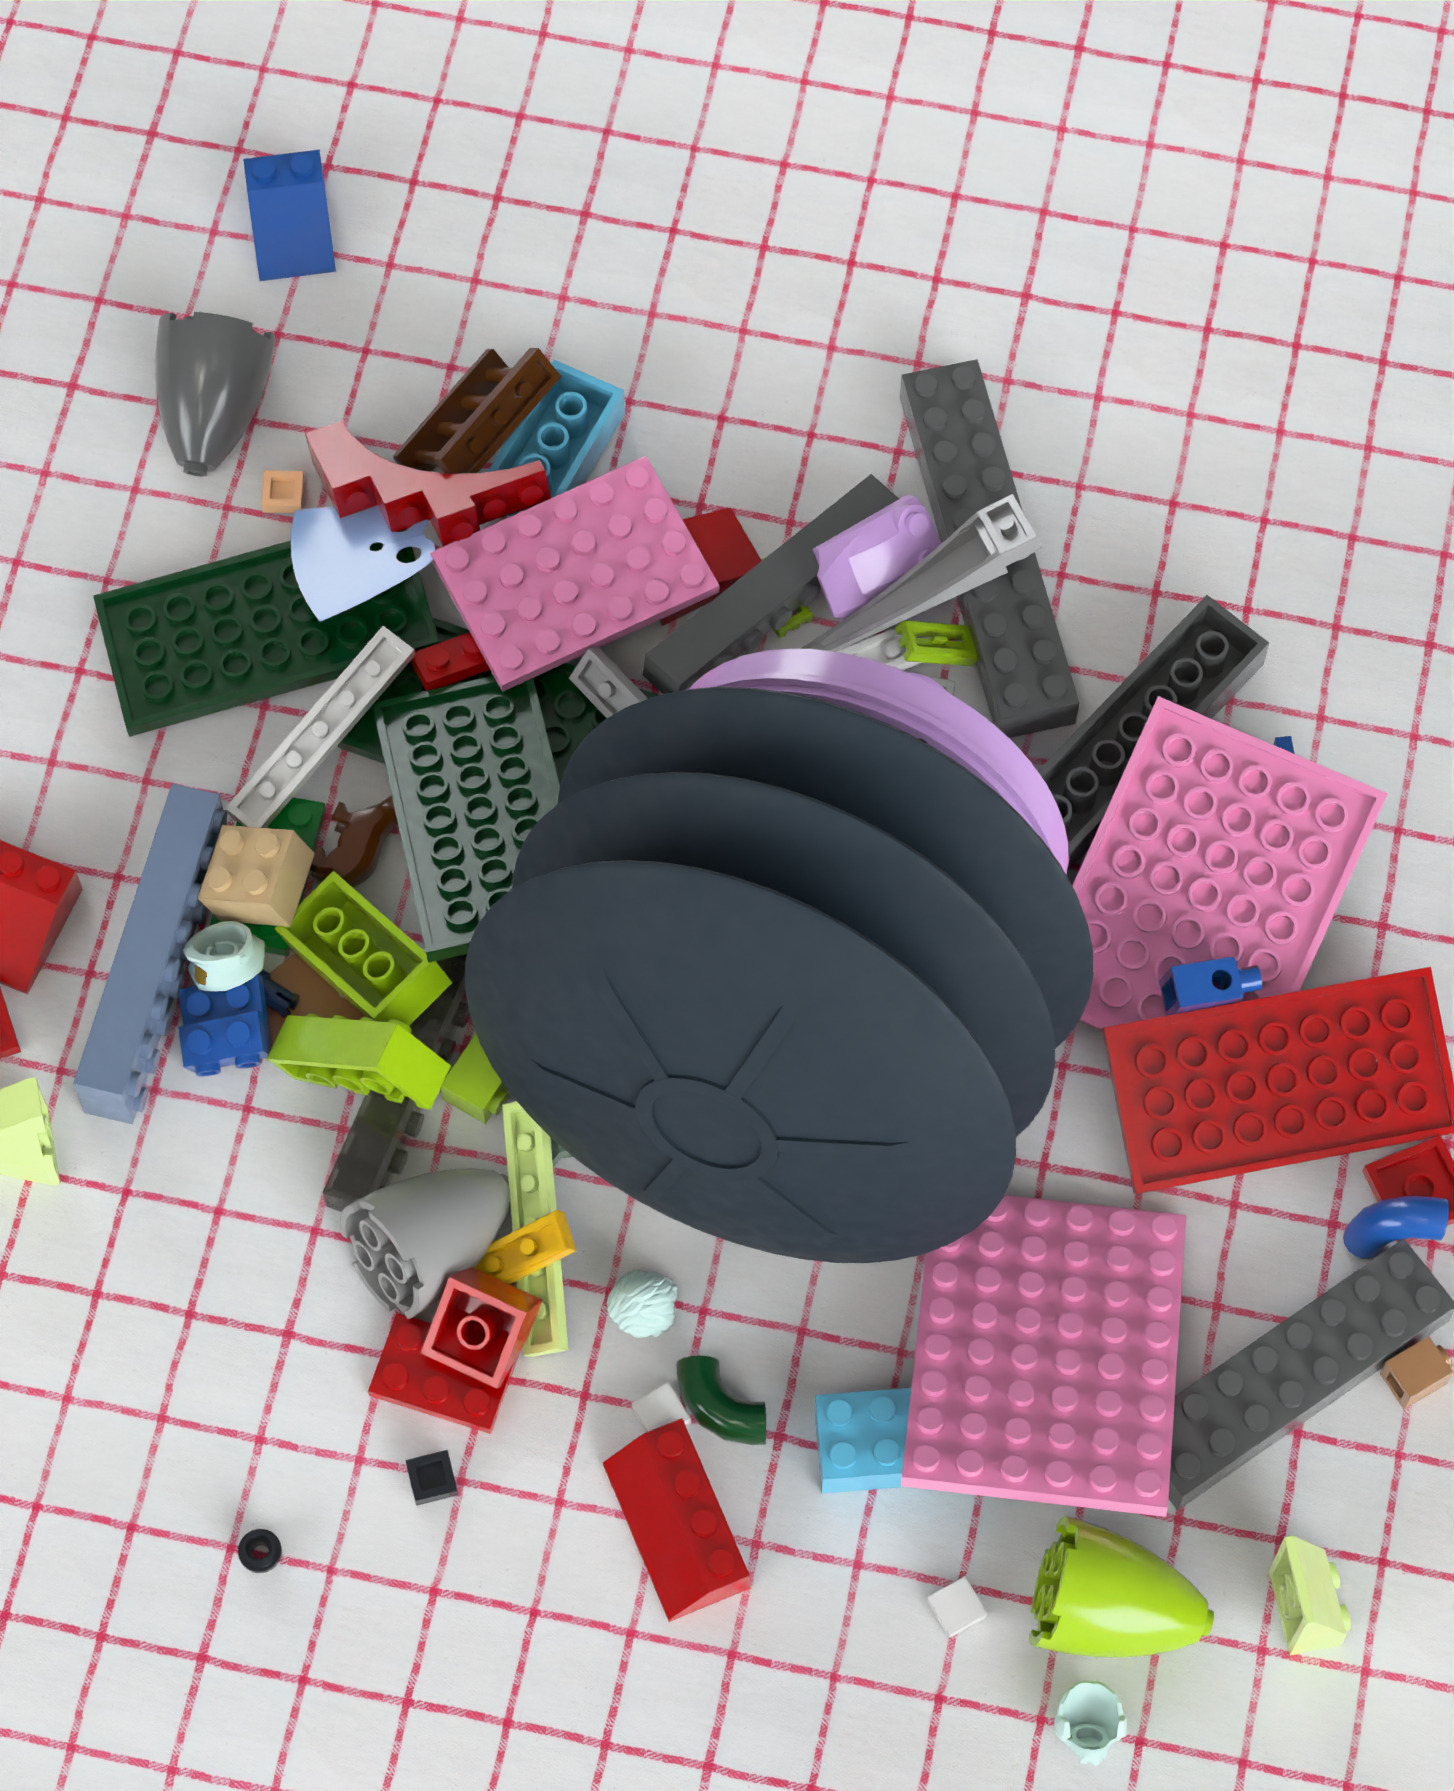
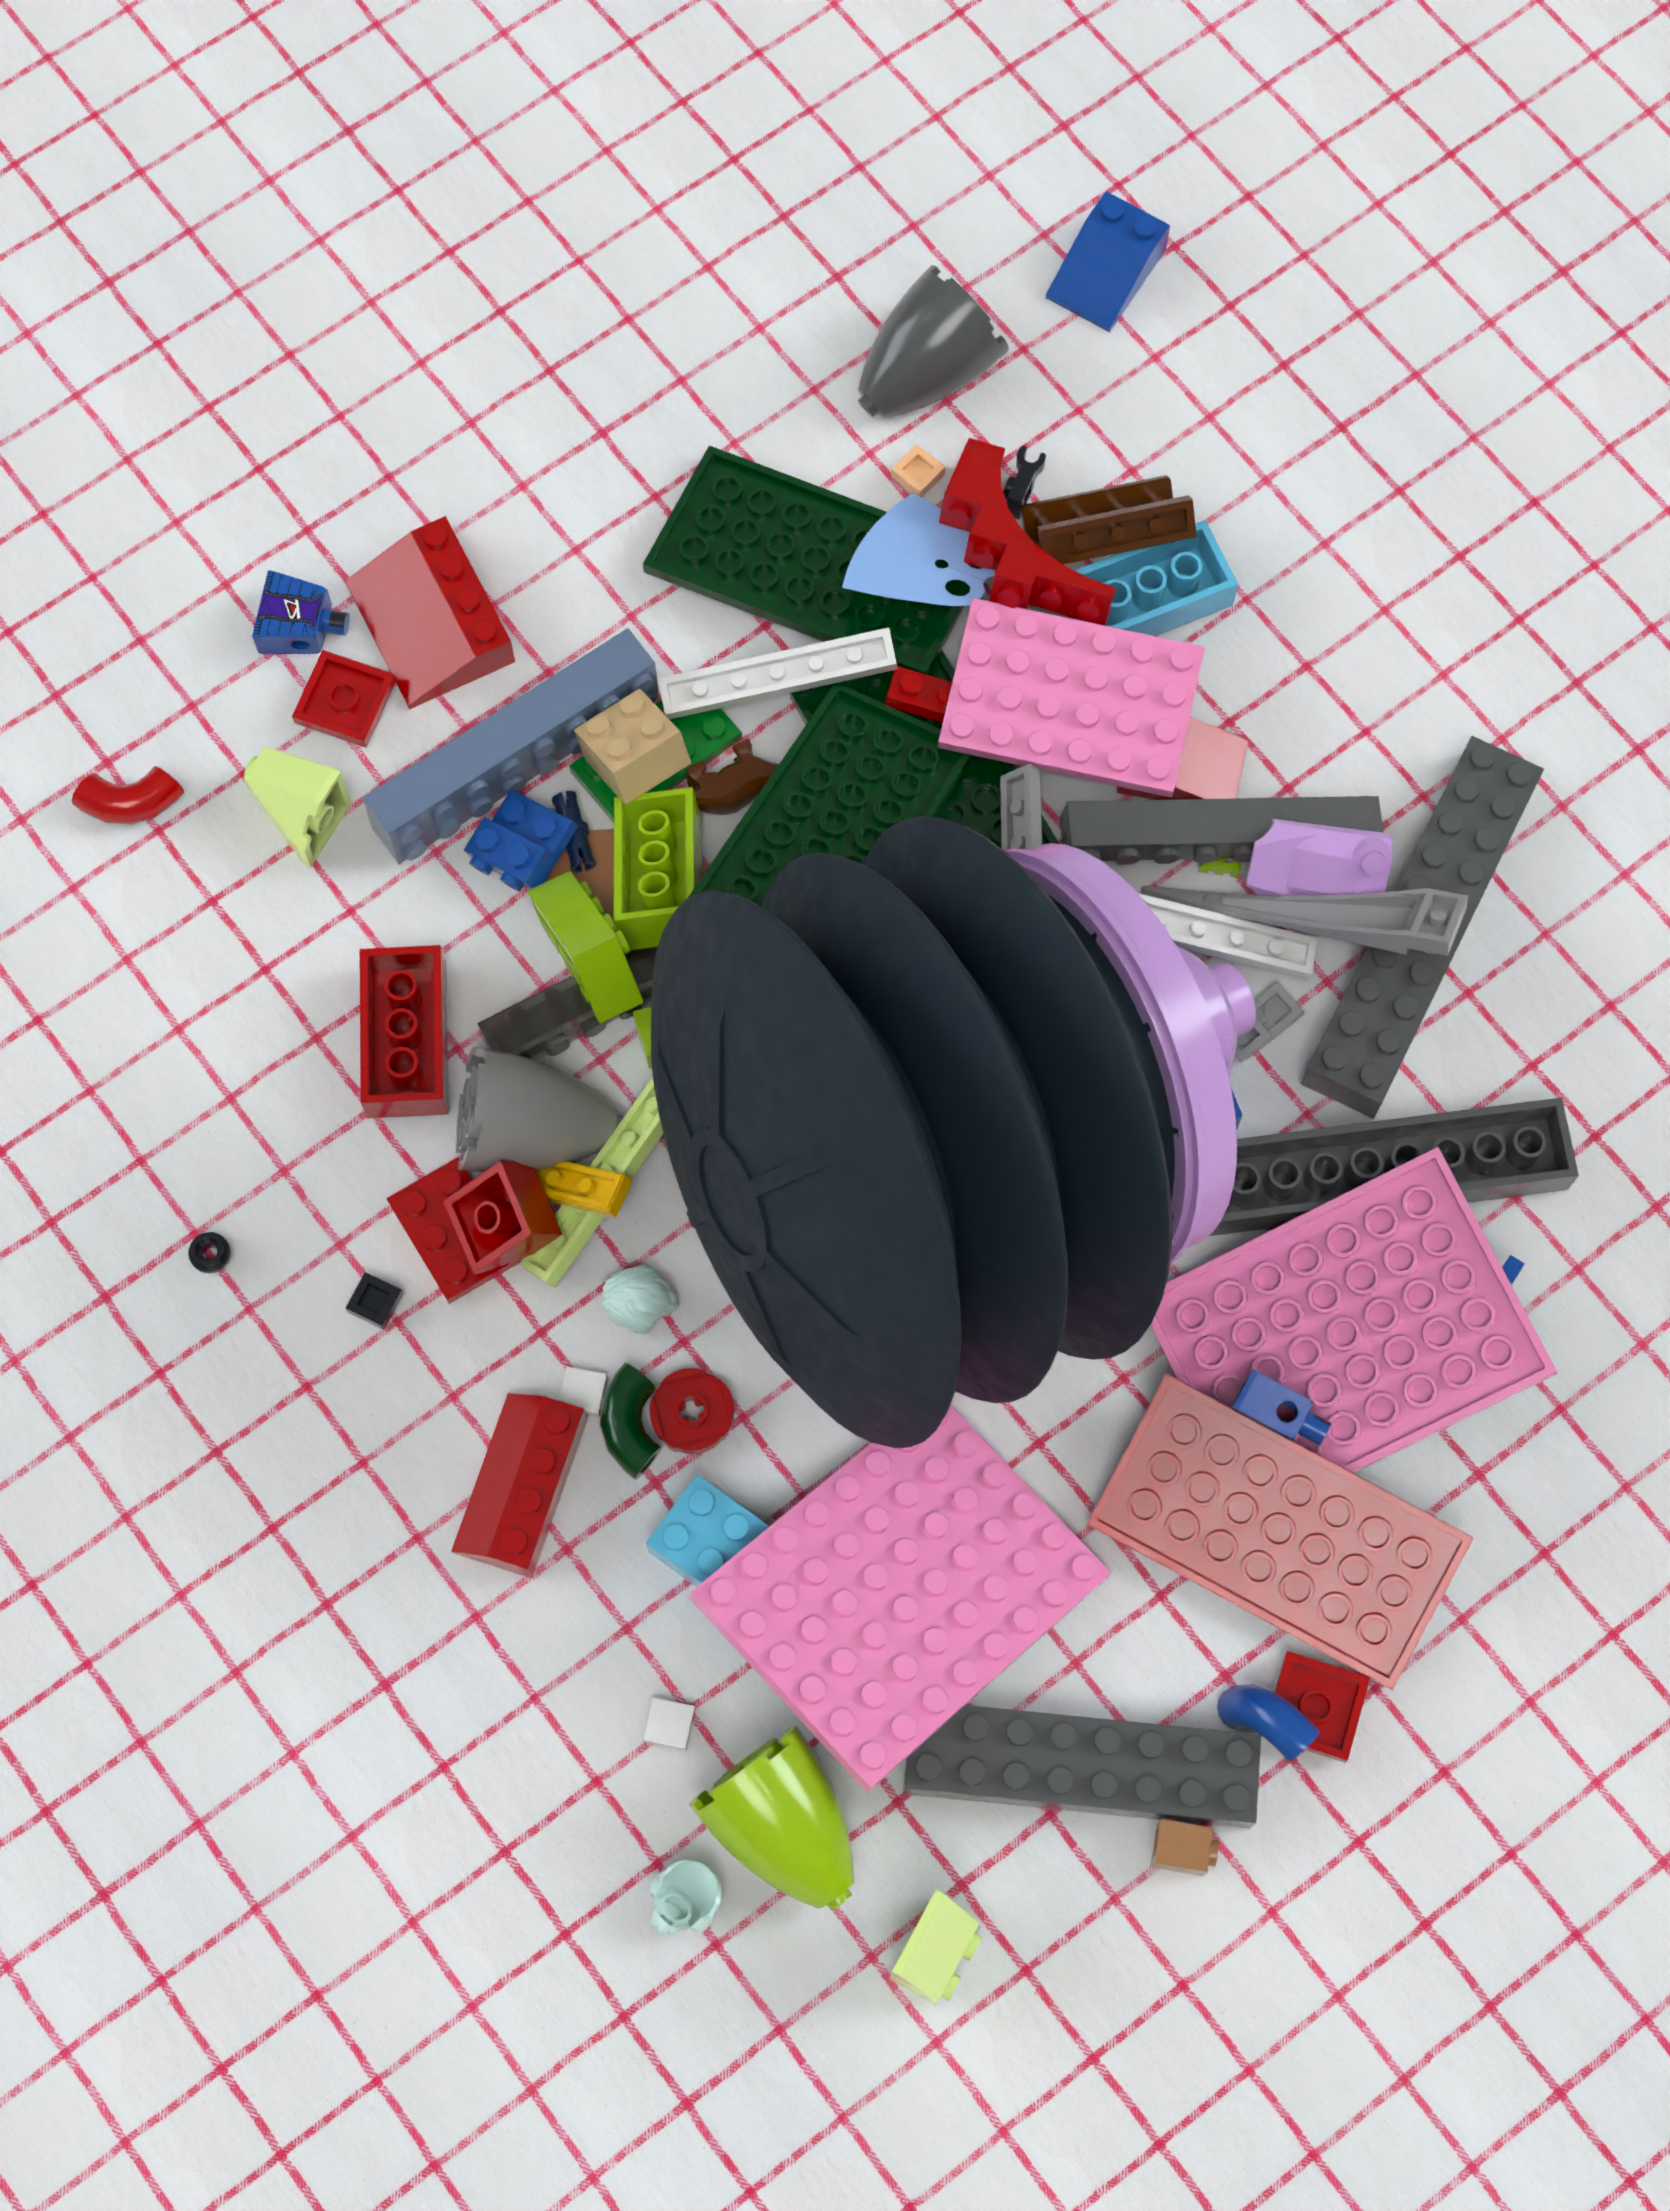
camera: 40 degrees right, 5 degrees up
light aqua hat [183,921,265,991] -> none
lime tile [895,620,978,667] -> none
none -> red brick [359,945,449,1119]
none -> red plate [649,1368,734,1454]
none -> black plate [1003,446,1046,520]

